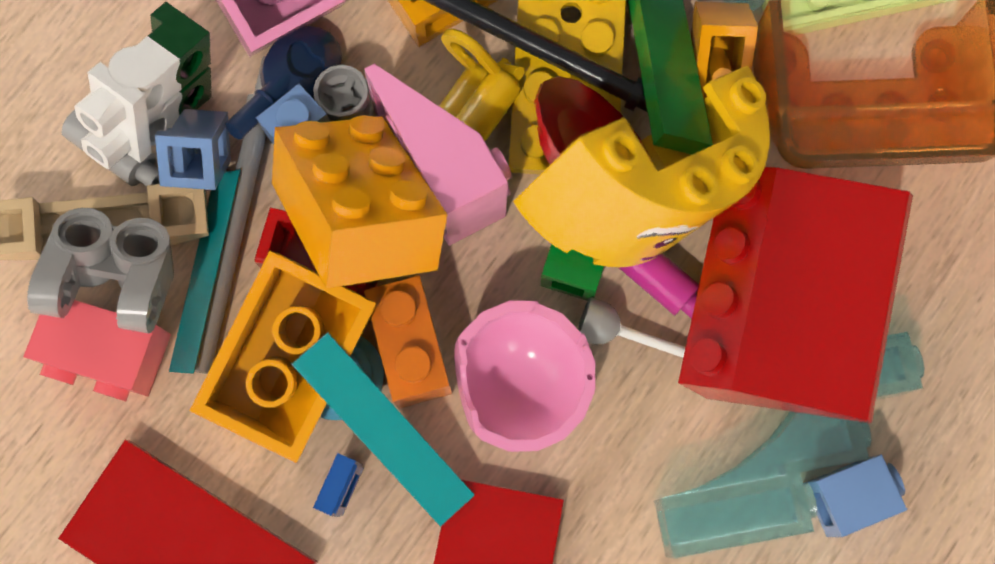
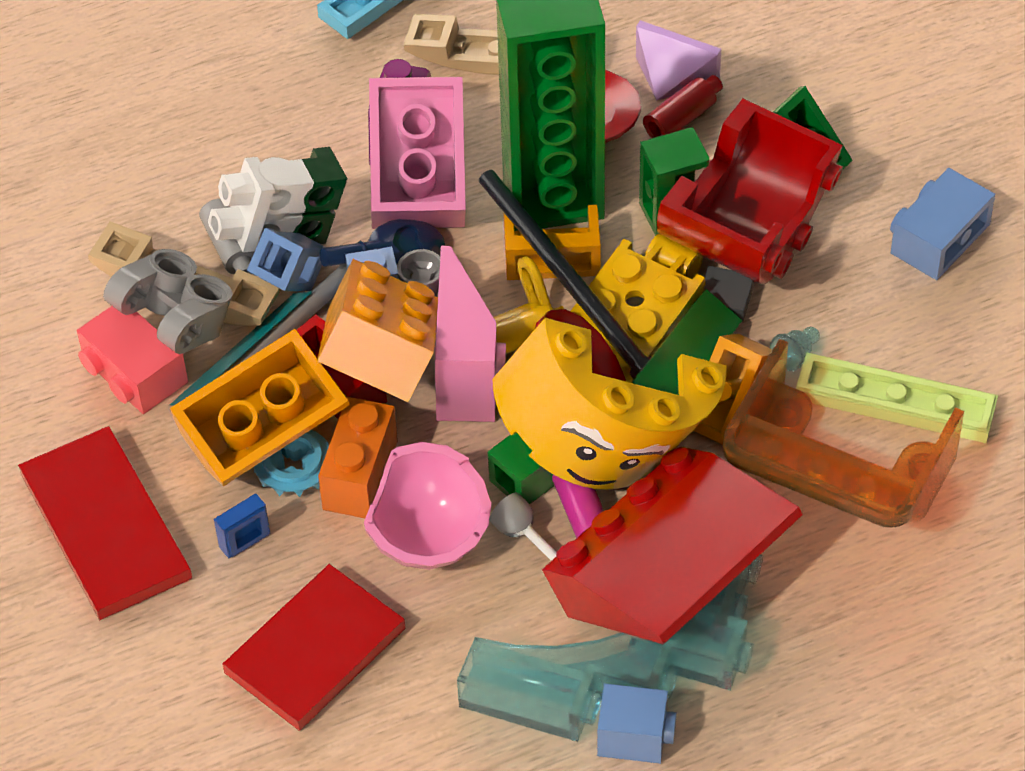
camera: 30 degrees right, 25 degrees down
teal sticker [292,332,474,527] -> none

